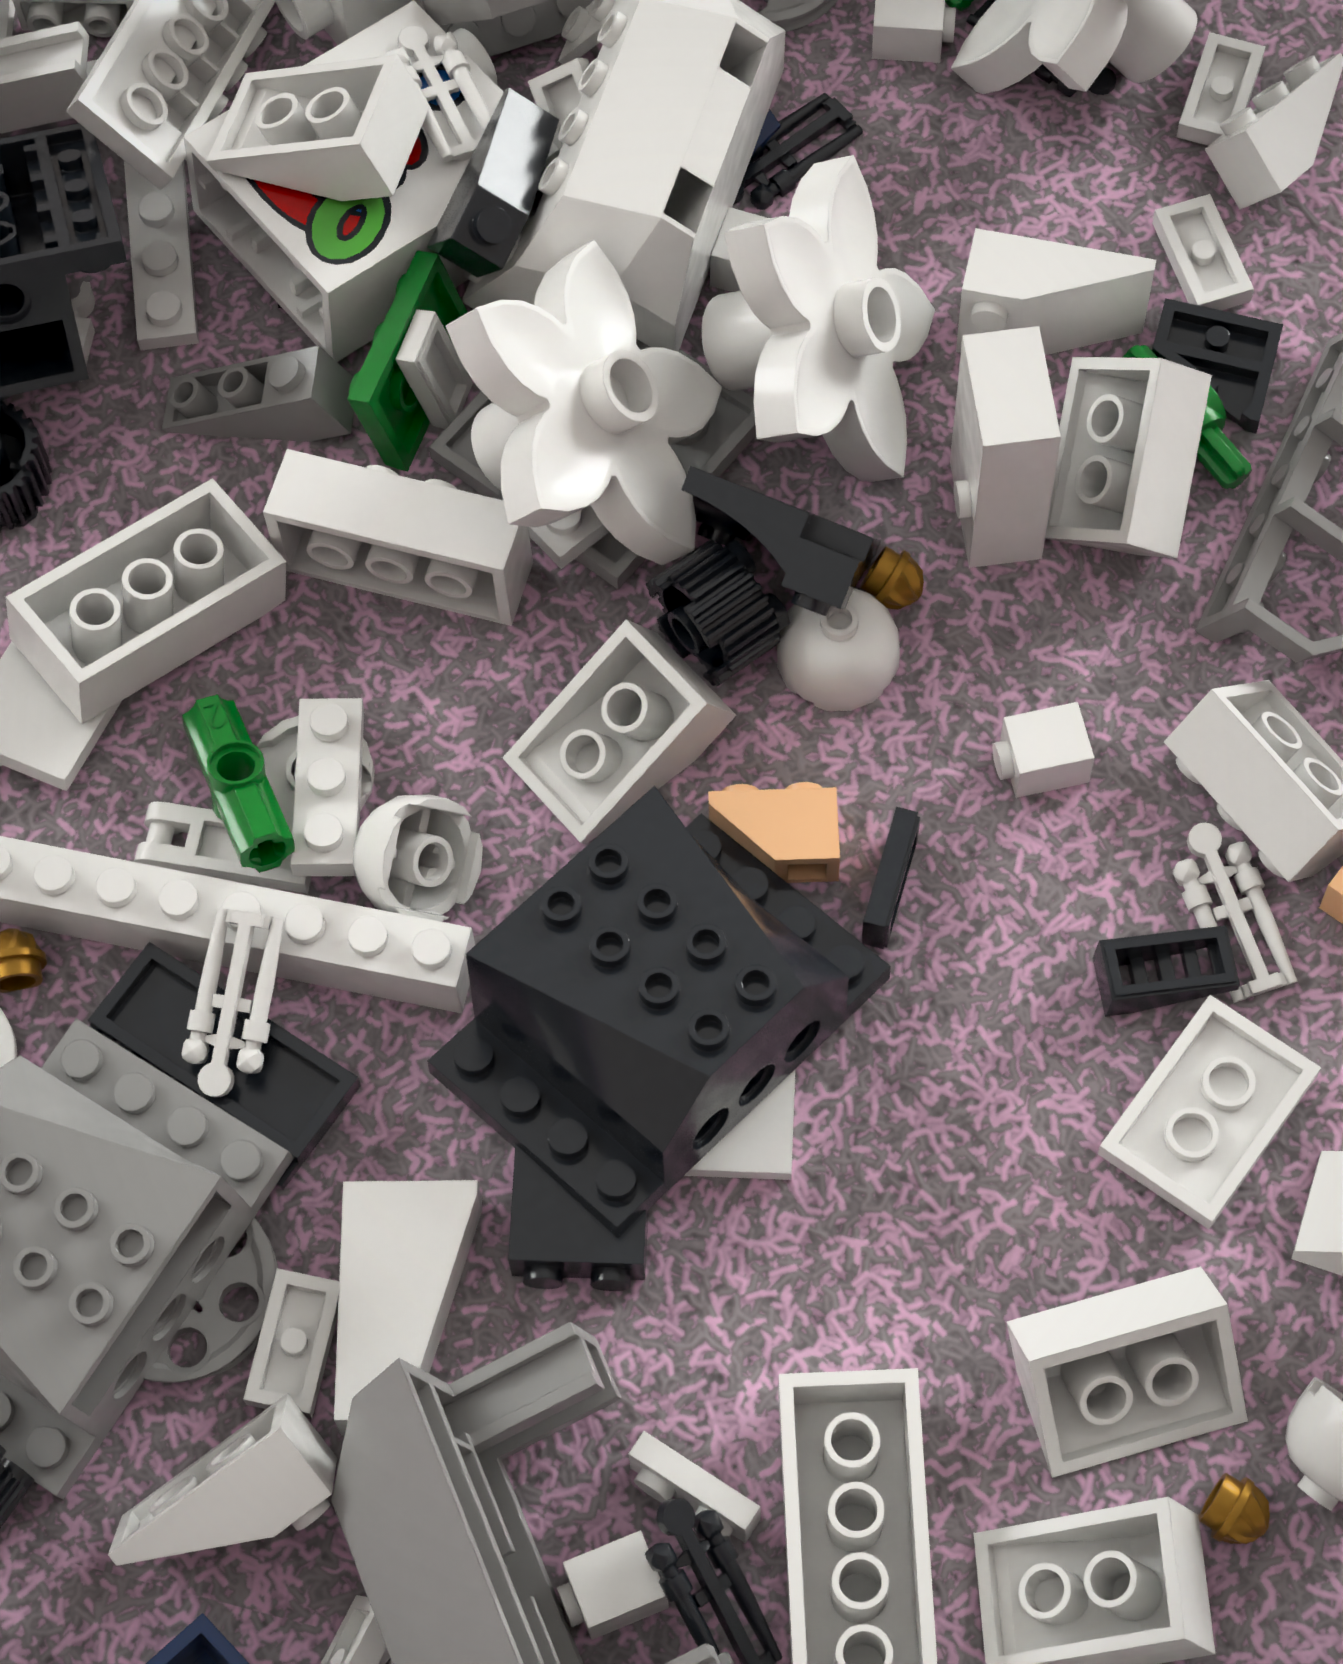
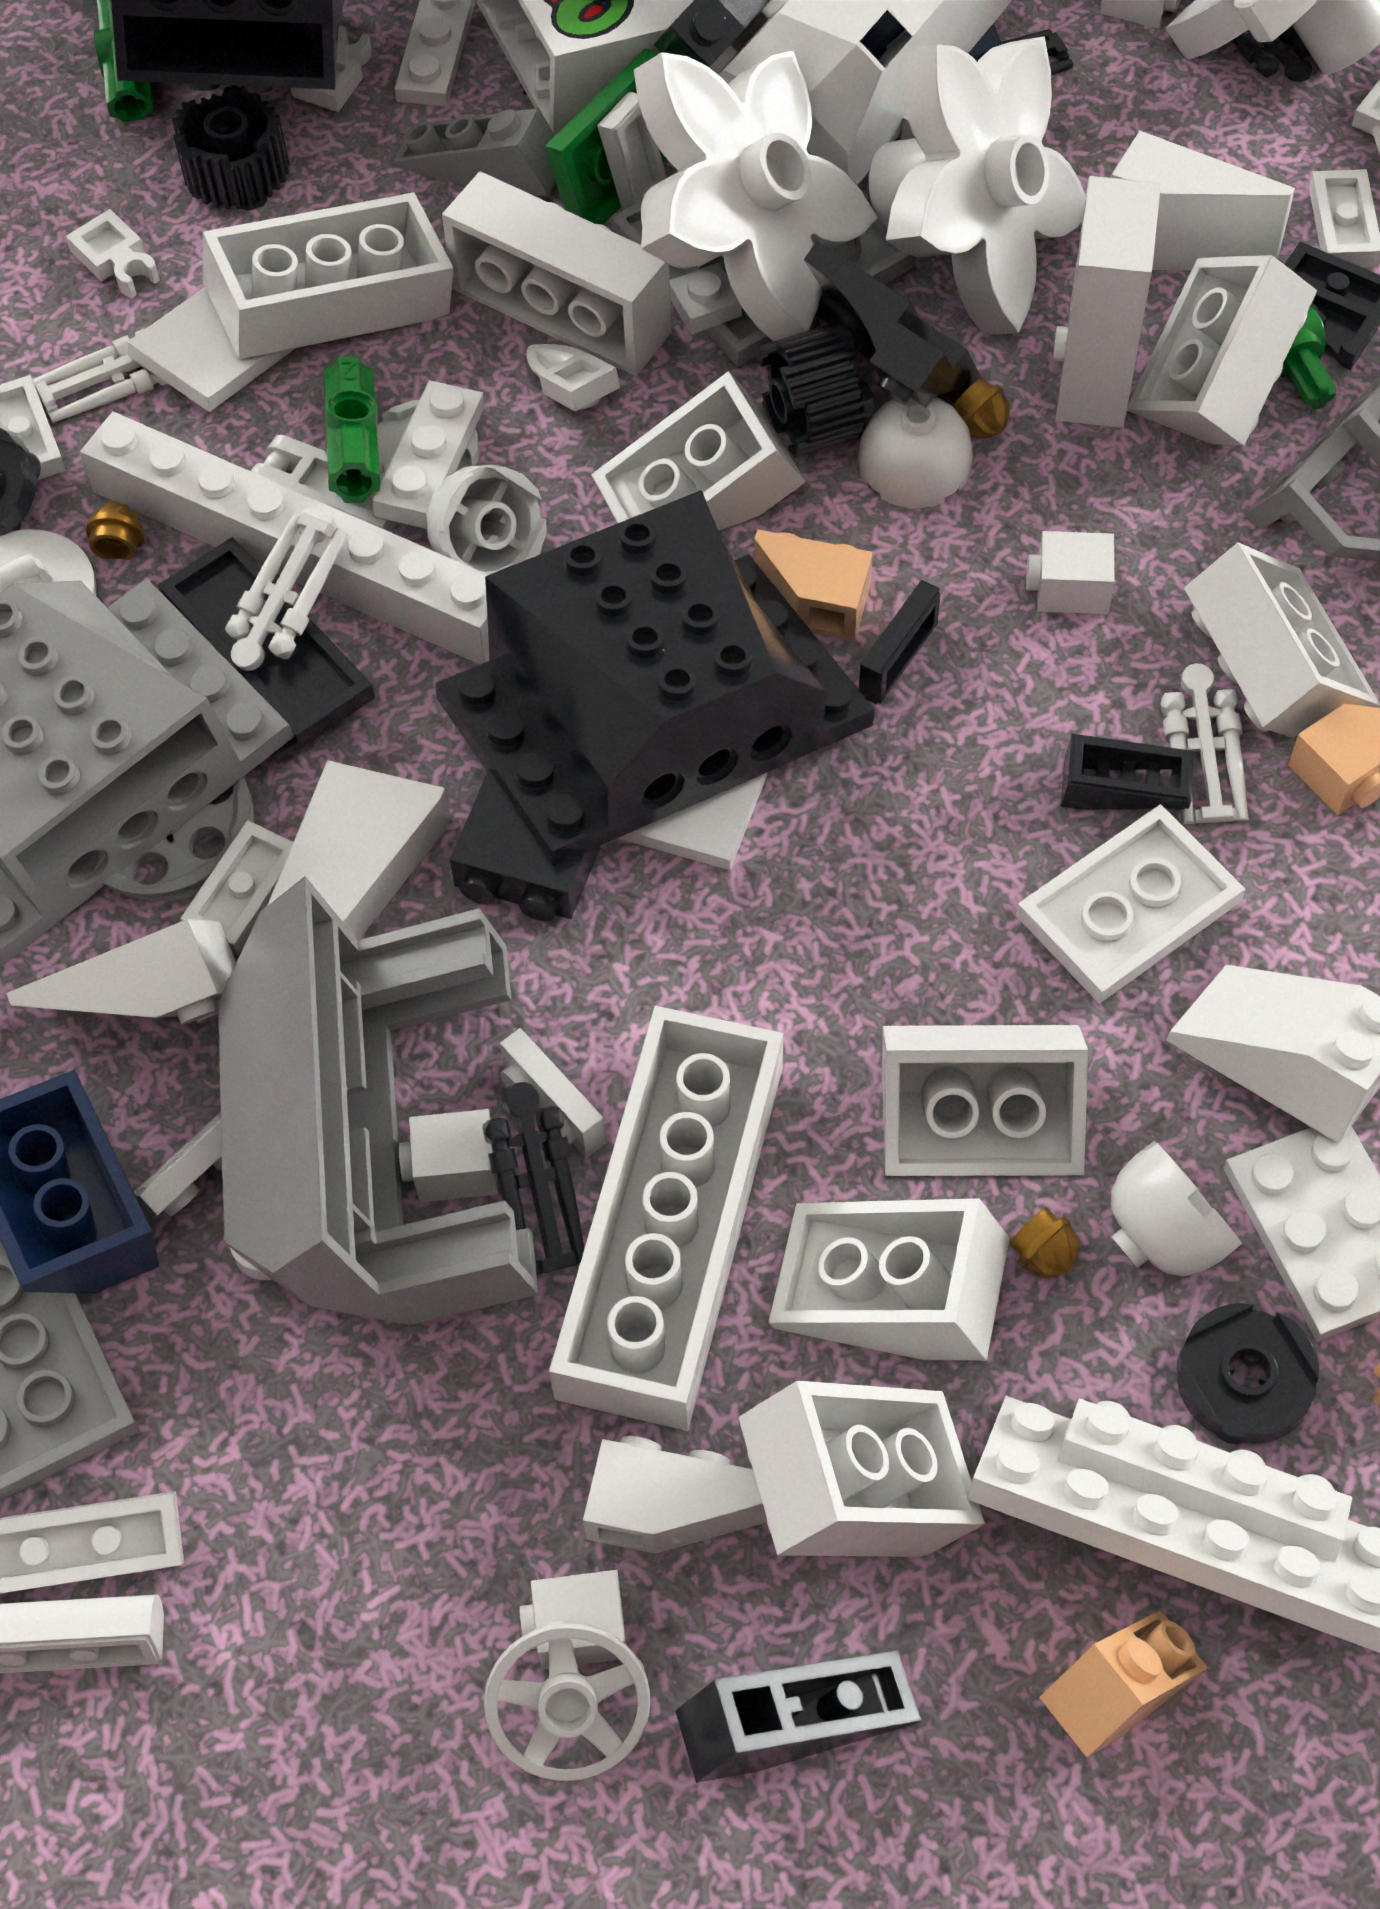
camera: 15 degrees right, 5 degrees down
none -> white plate [526,344,620,412]

